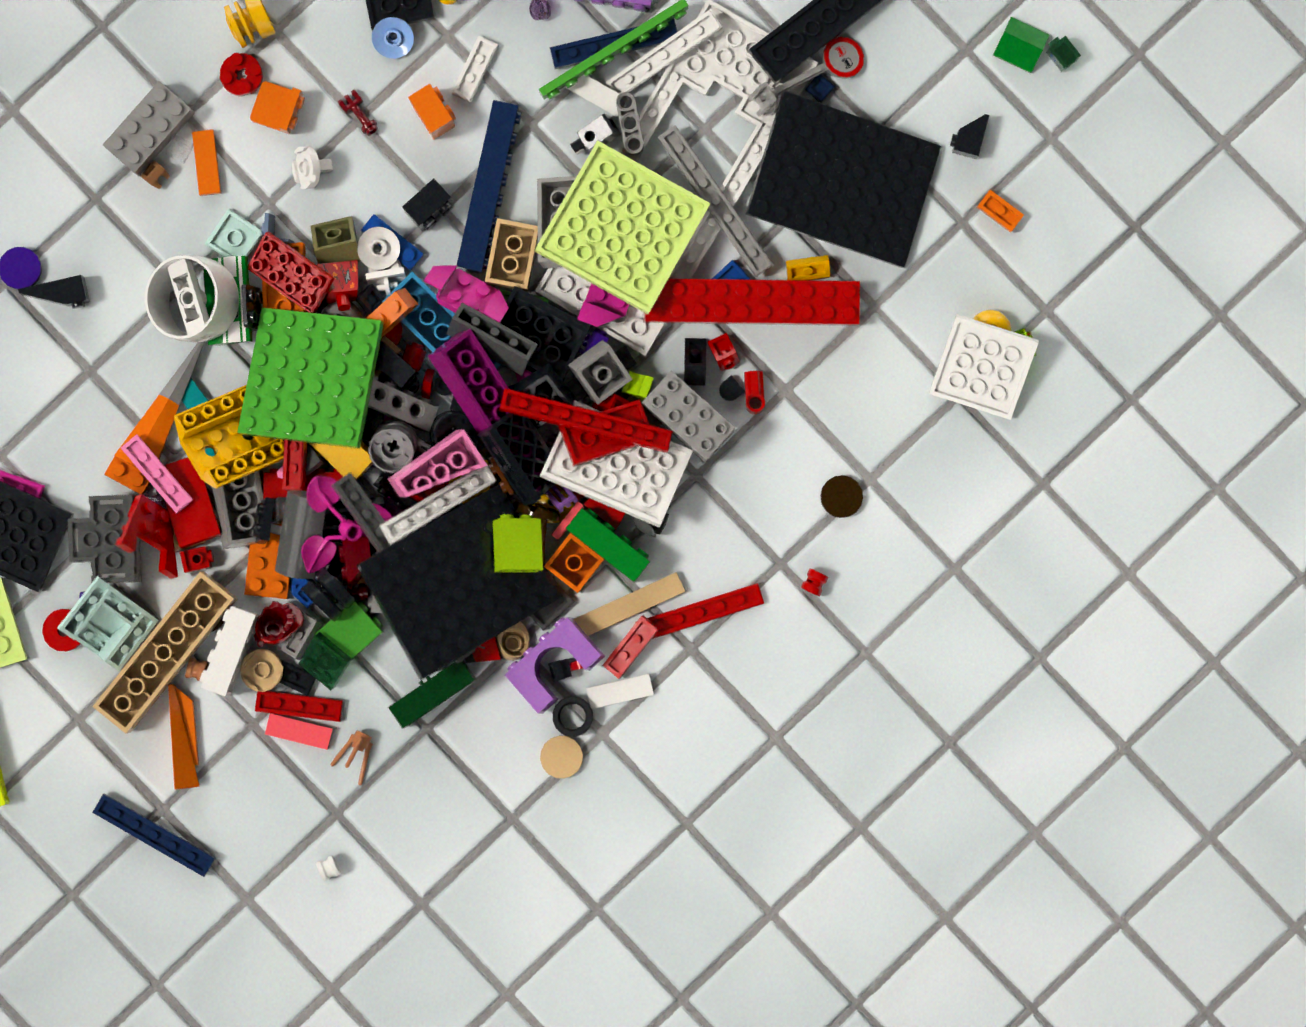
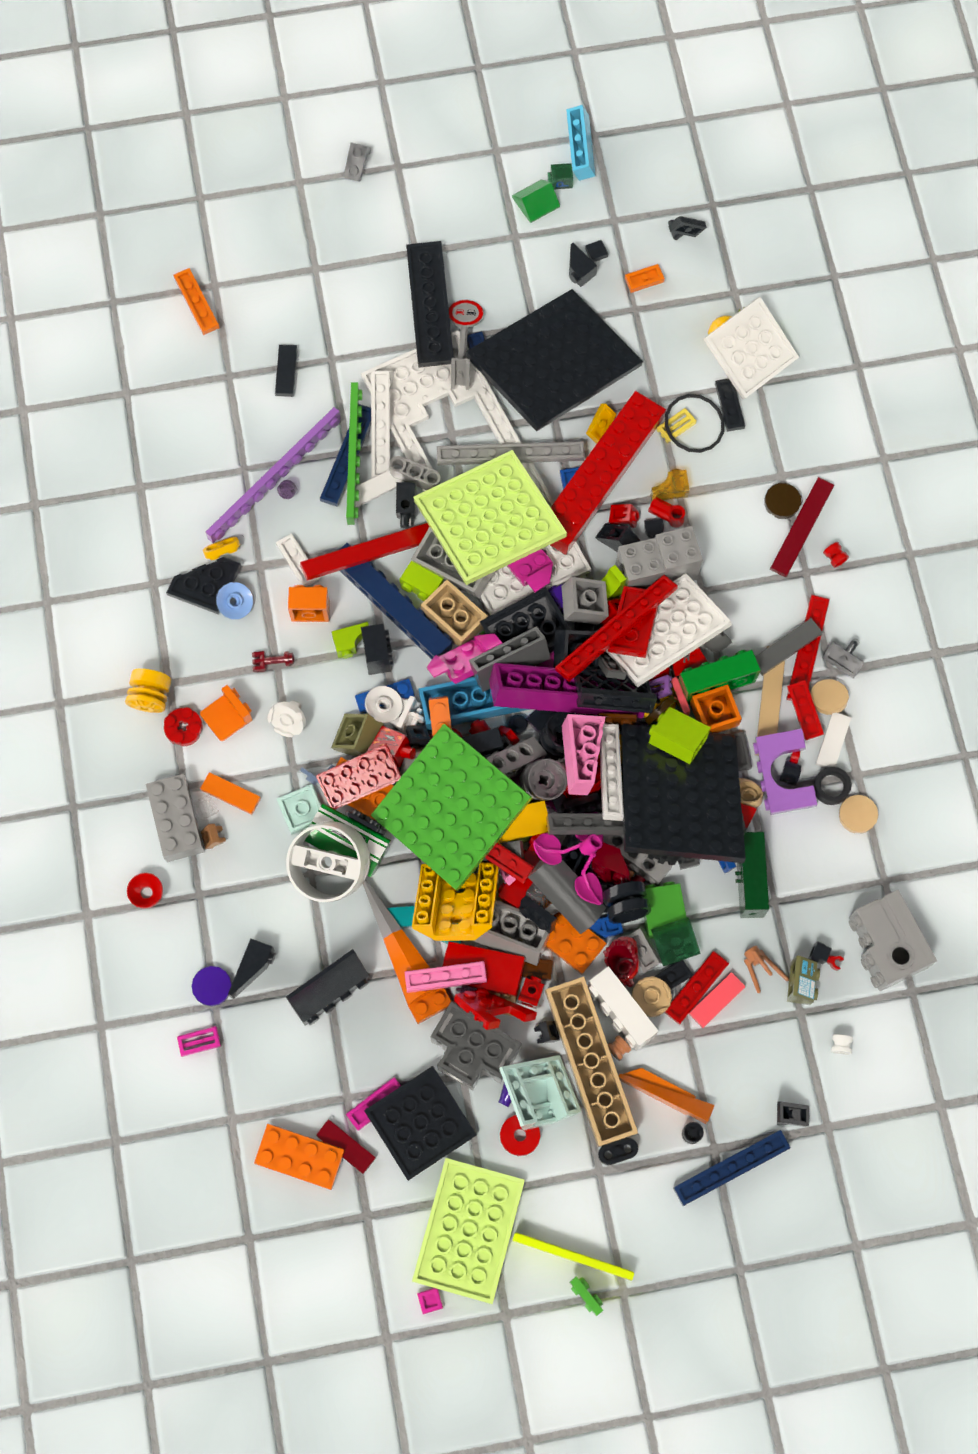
camera: 55 degrees left, 15 degrees down
none -> red piece [127,873,163,909]
none -> black slope [286,949,370,1026]
none -> red tile [300,523,430,581]
none -> lime arch [331,622,369,659]
none -> lime brick [400,561,444,601]
none -> reddish brown tile [522,959,553,981]
none -> black tile [534,1021,560,1044]
none -> medium azure brick [566,105,596,181]
none -> black tile [585,240,608,262]
none -> dark grey tile [598,651,626,680]
none -> black plate [598,1138,638,1166]
none -> clear yellow arch [650,469,690,502]
none -> light yellow tile [656,408,697,443]
none -> black piece [665,394,724,453]
none -> black plate [668,216,707,240]
none -> black wheel [681,1122,704,1144]
none -> black tile [715,378,745,432]
none -> dark grey tile [755,618,823,676]
none -> dark red tile [770,477,834,578]
none -> black slope [777,1101,809,1127]
none -> olive slope [787,955,820,1005]
none -> black piece [808,941,844,971]
none -> tan tile [810,679,849,715]
none -> plate [822,639,865,678]
none -> light grey piece [849,890,937,991]

